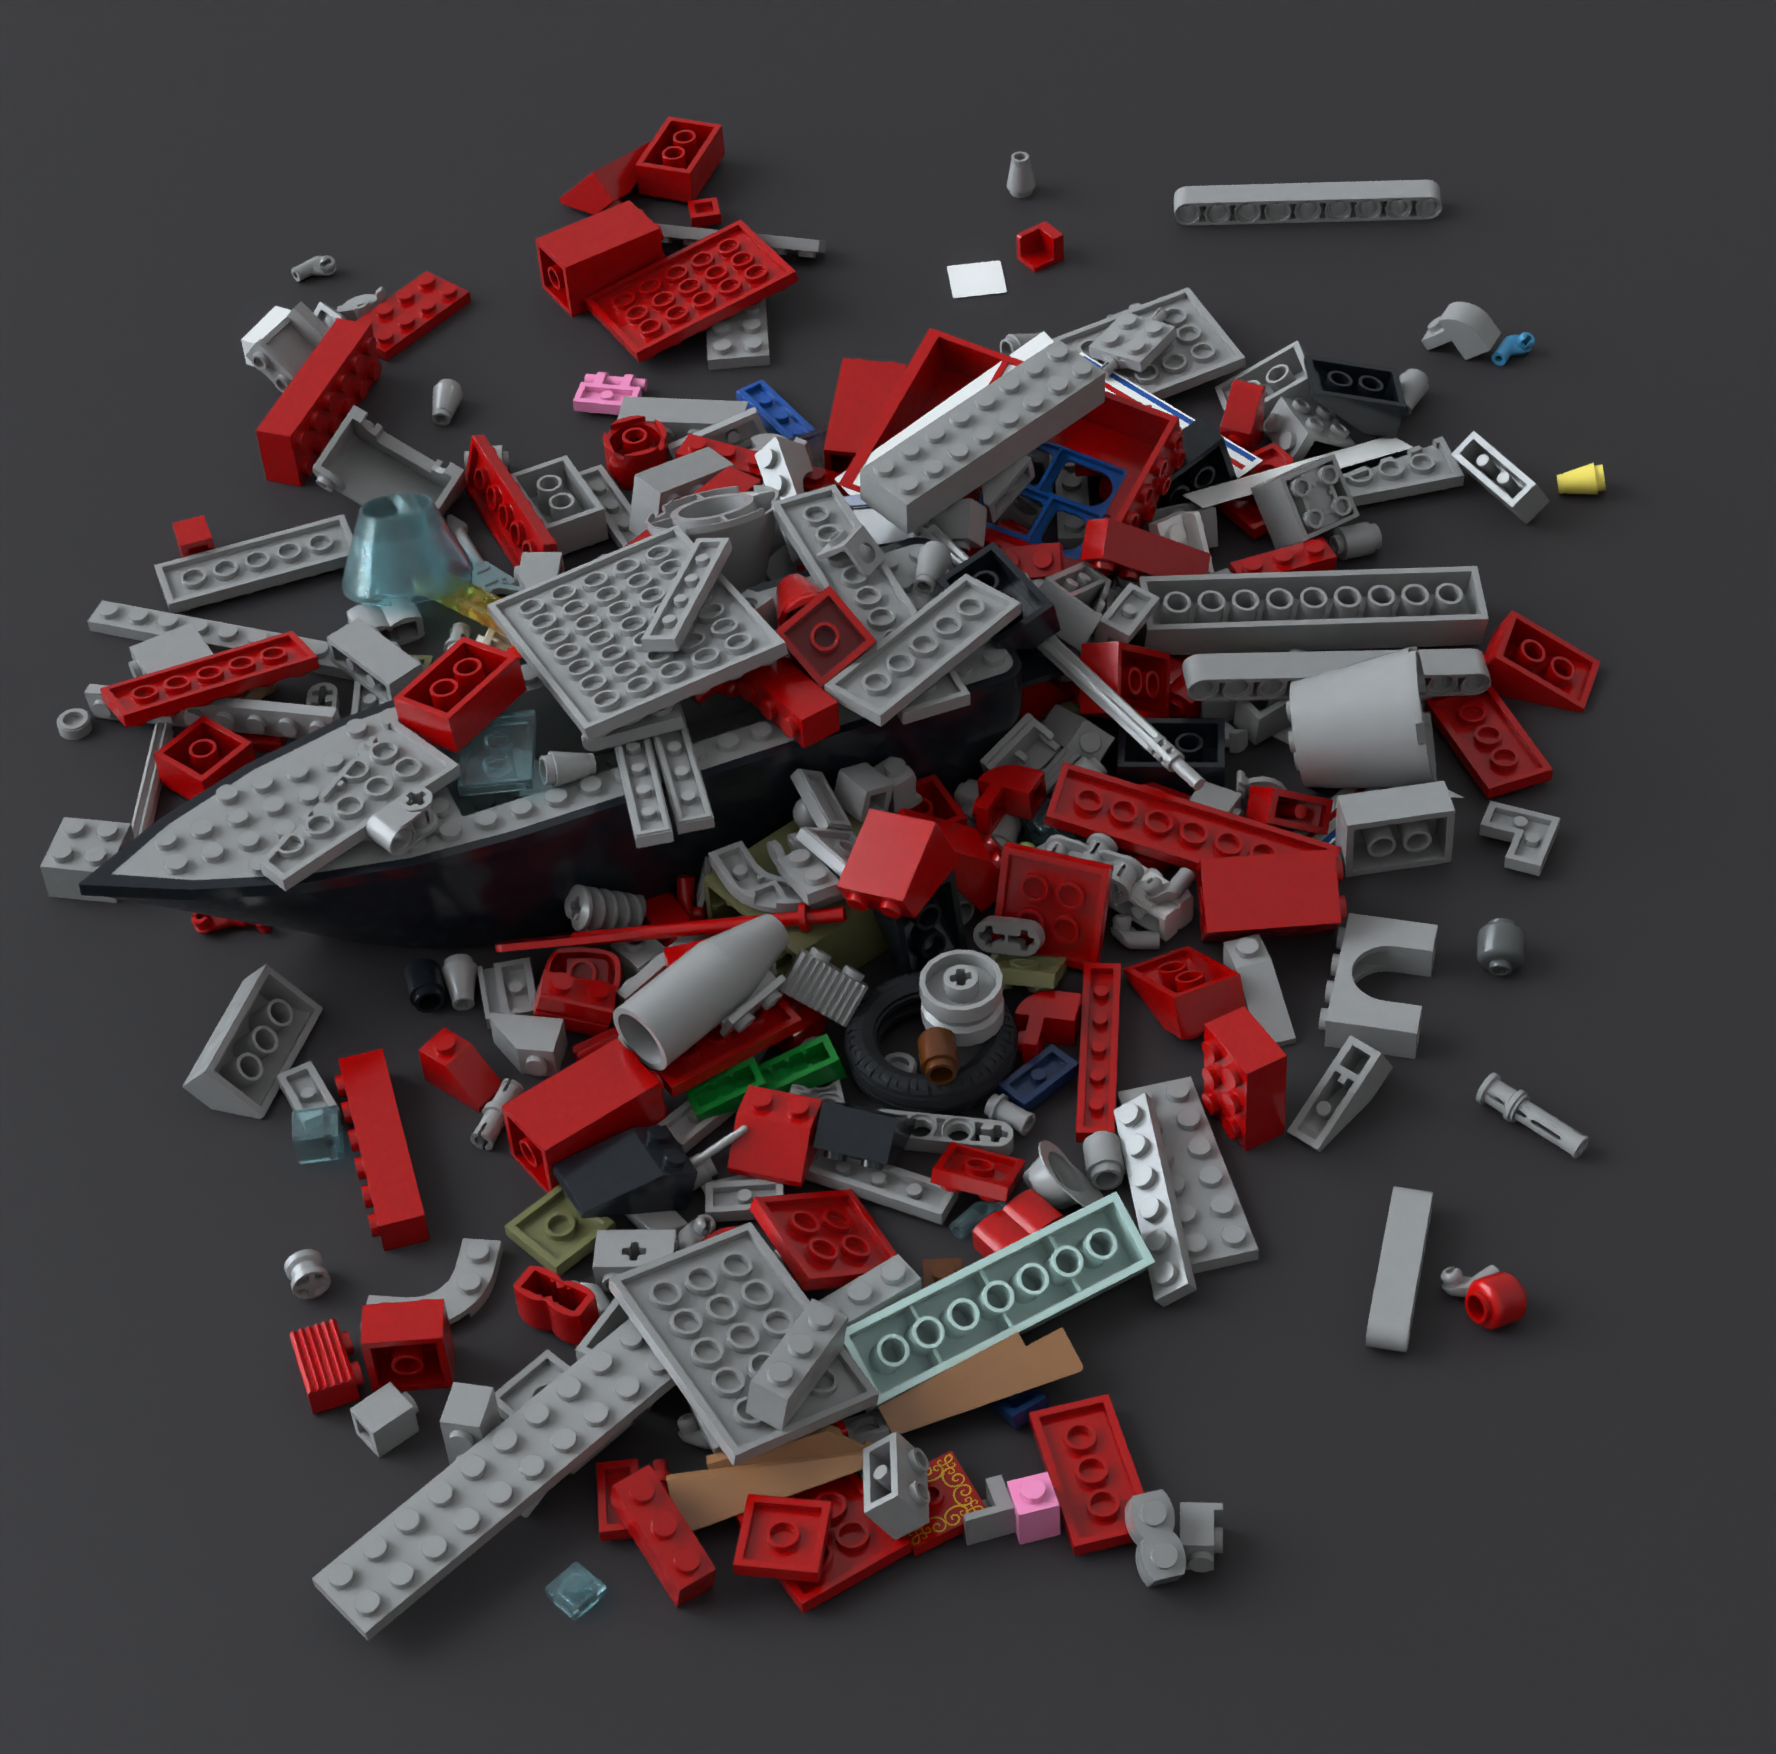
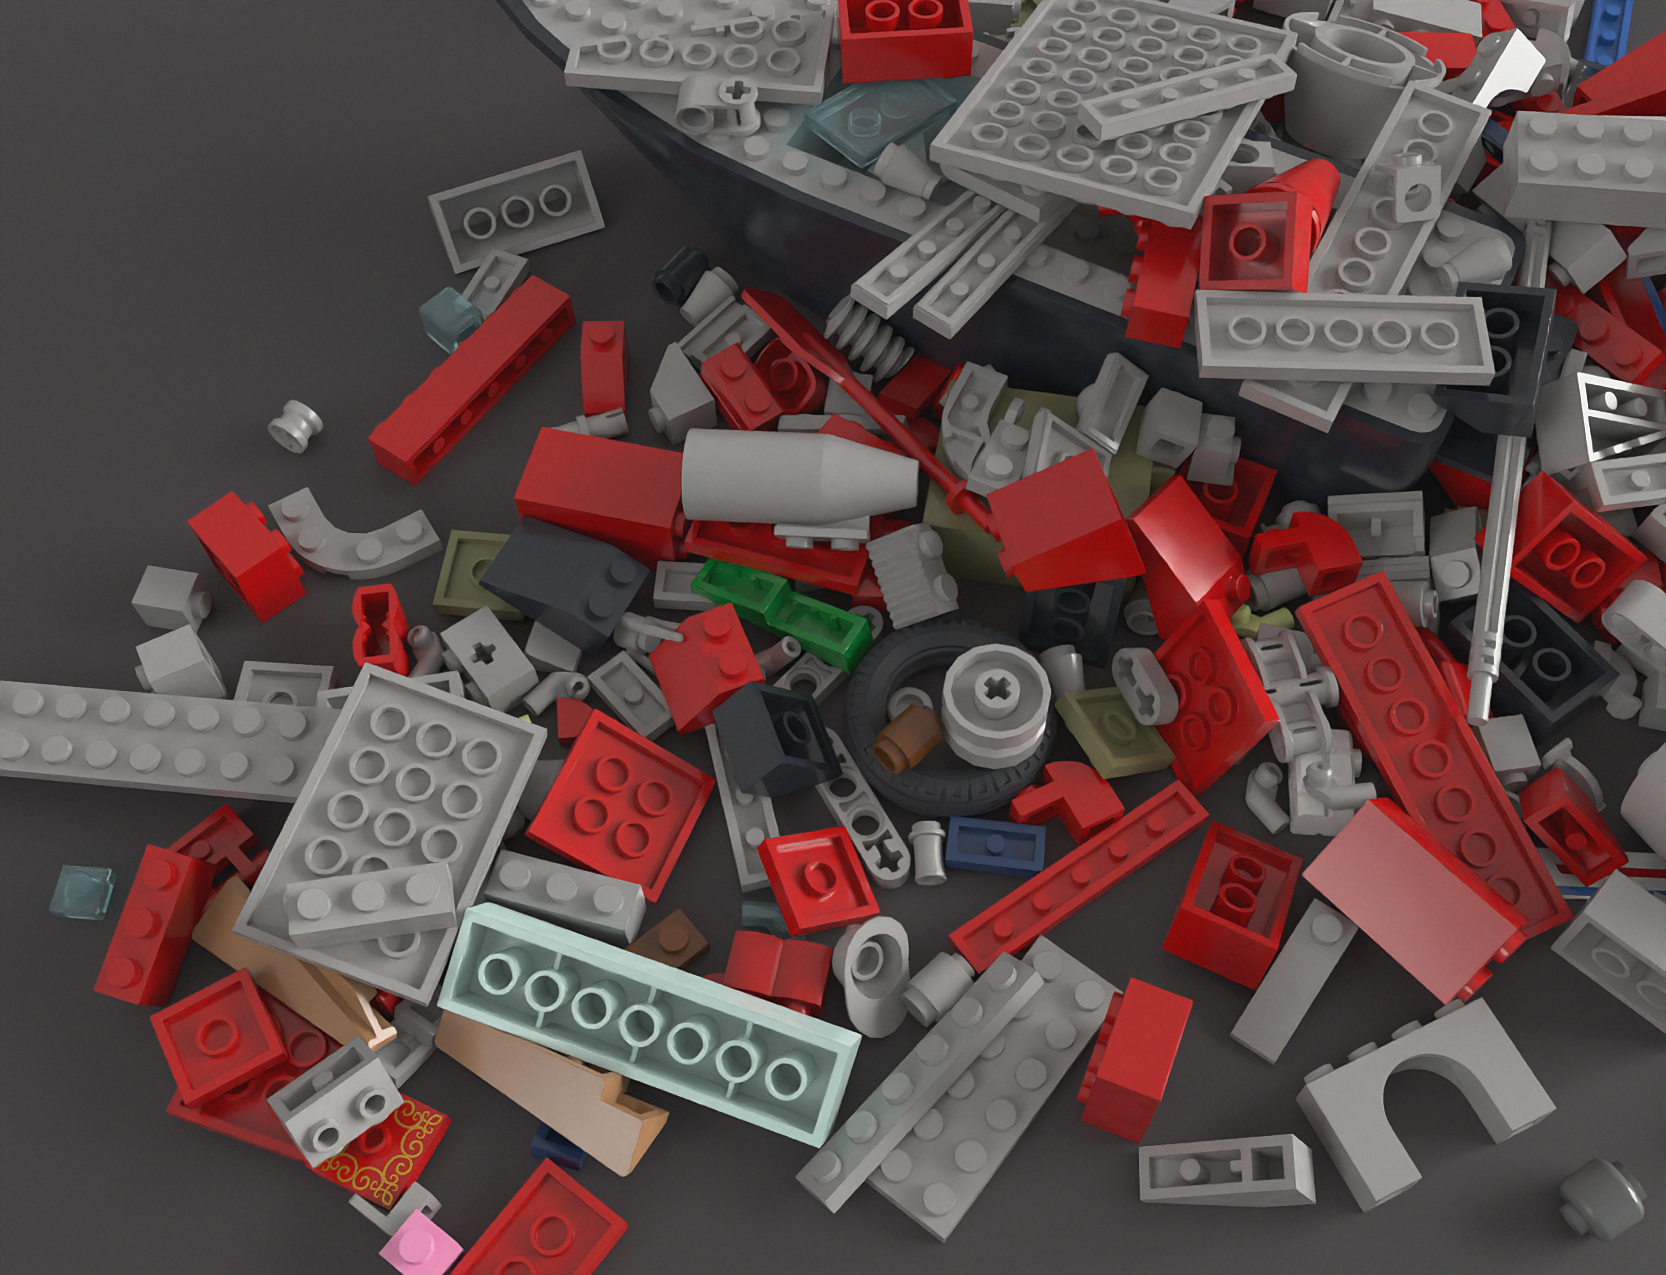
camera: 50 degrees right, 15 degrees up
red brick [289,1318,364,1414] -> none

